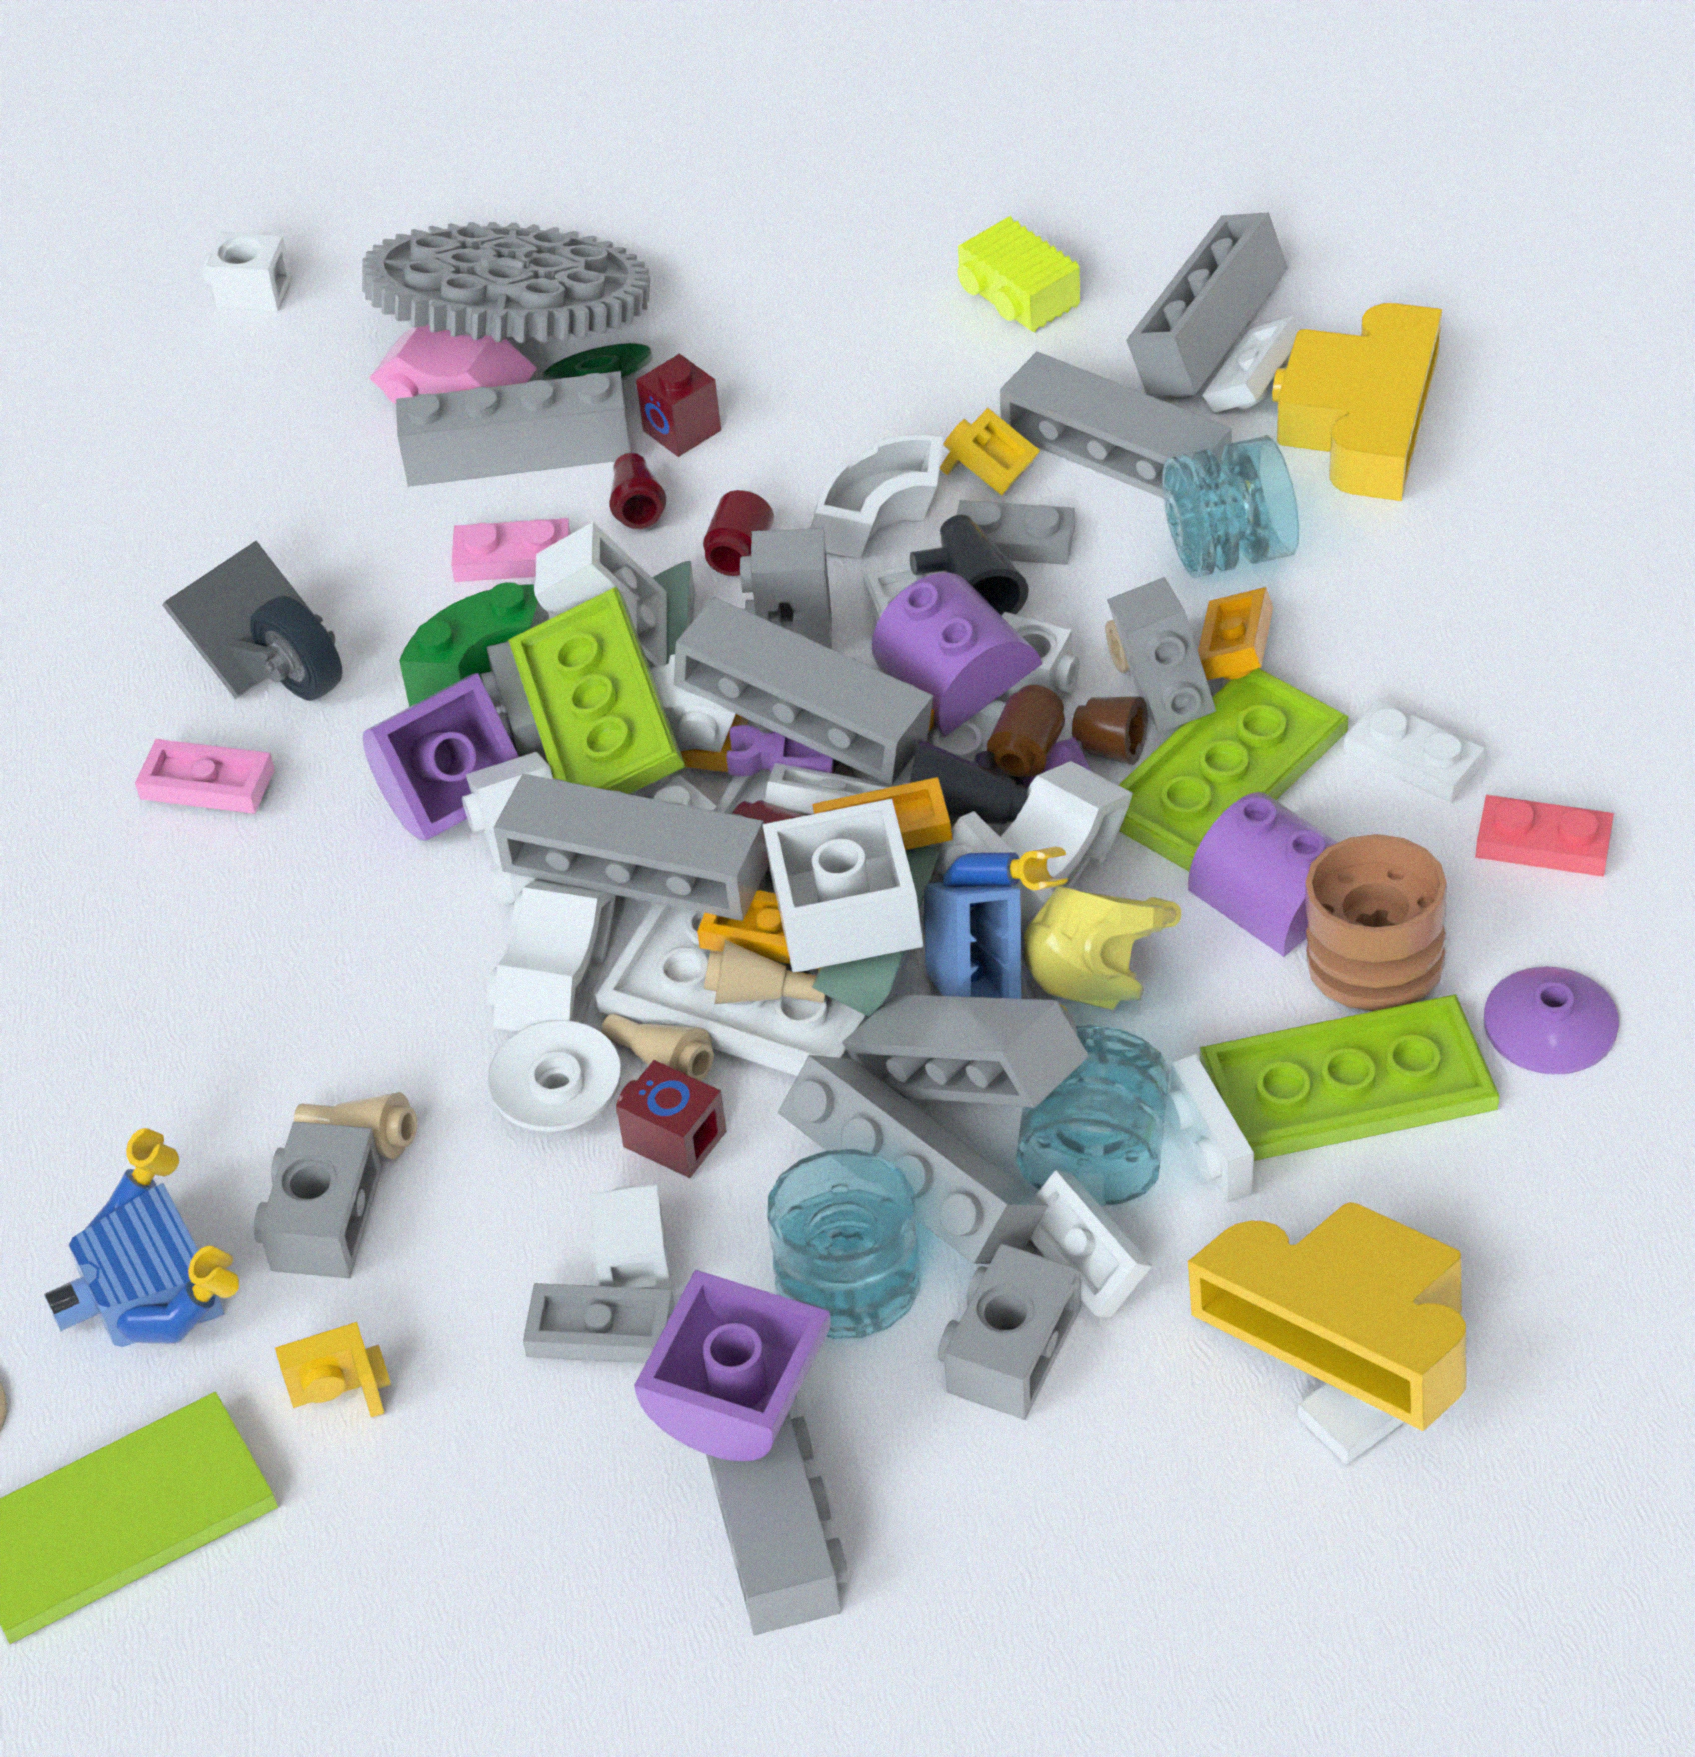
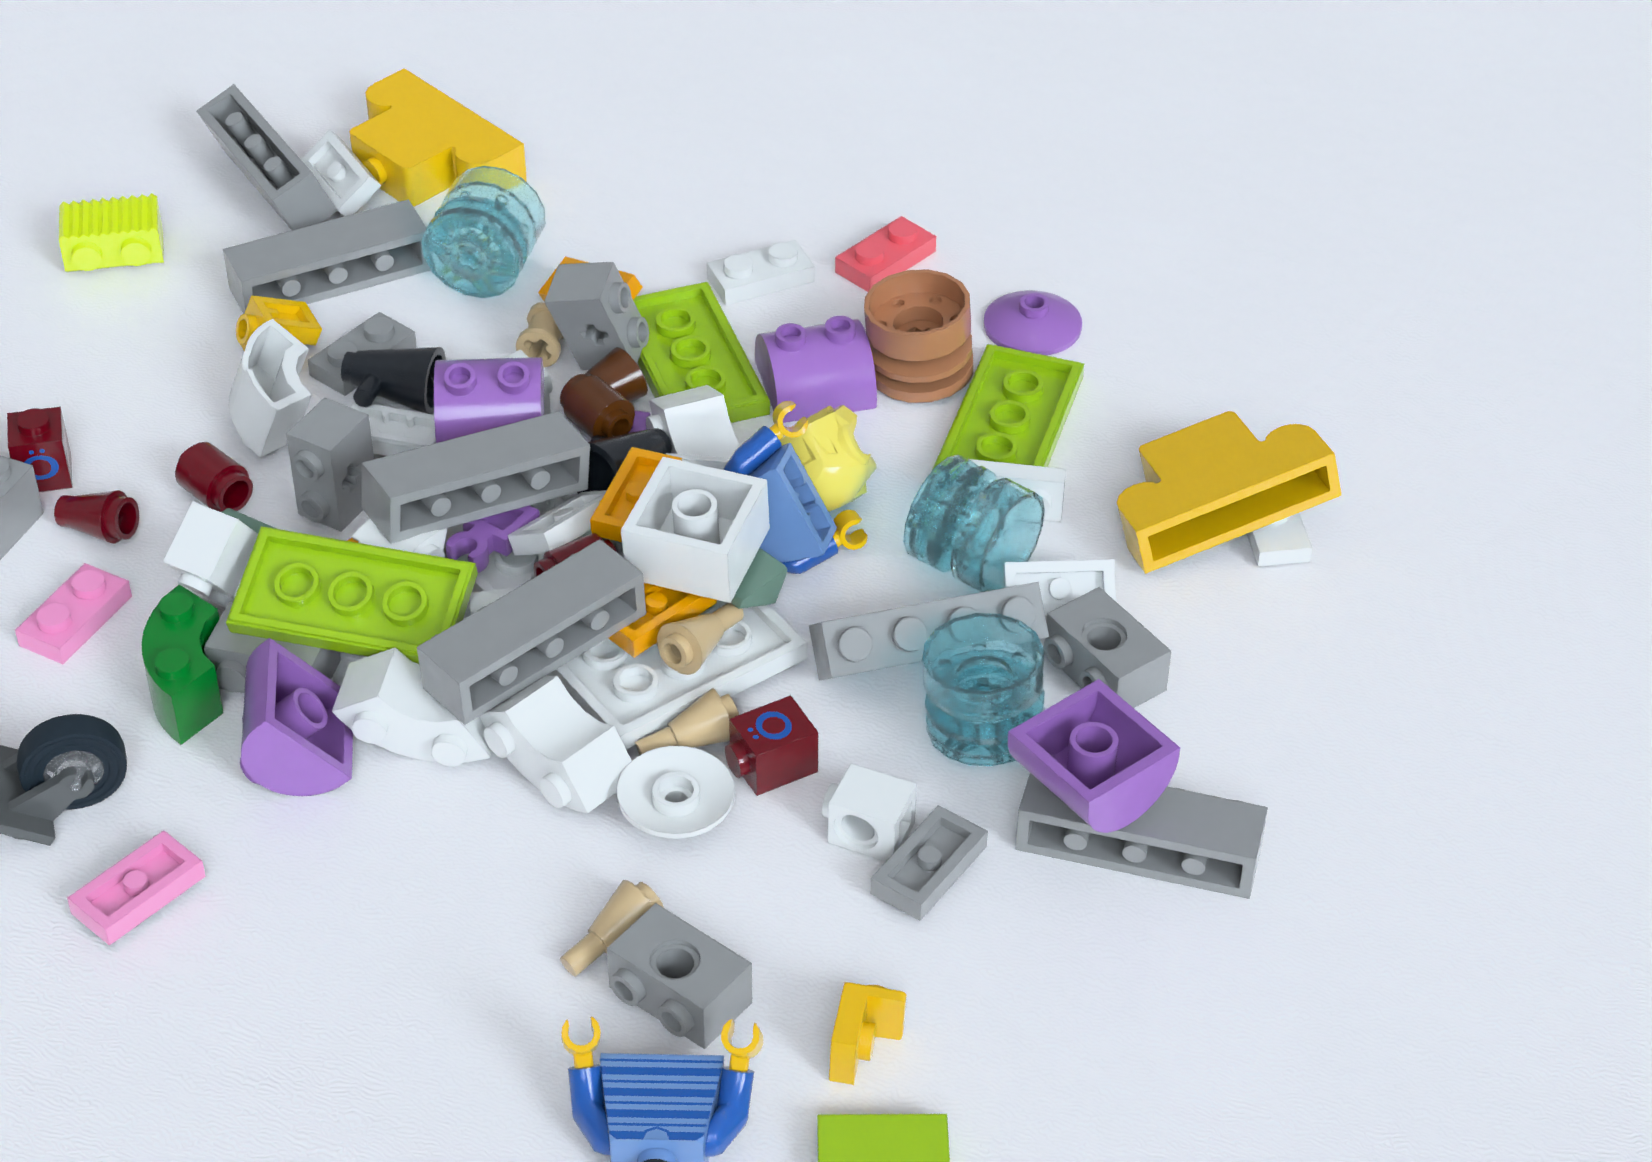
camera: 65 degrees left, 5 degrees down
light grey brick [842,994,1089,1108] -> none

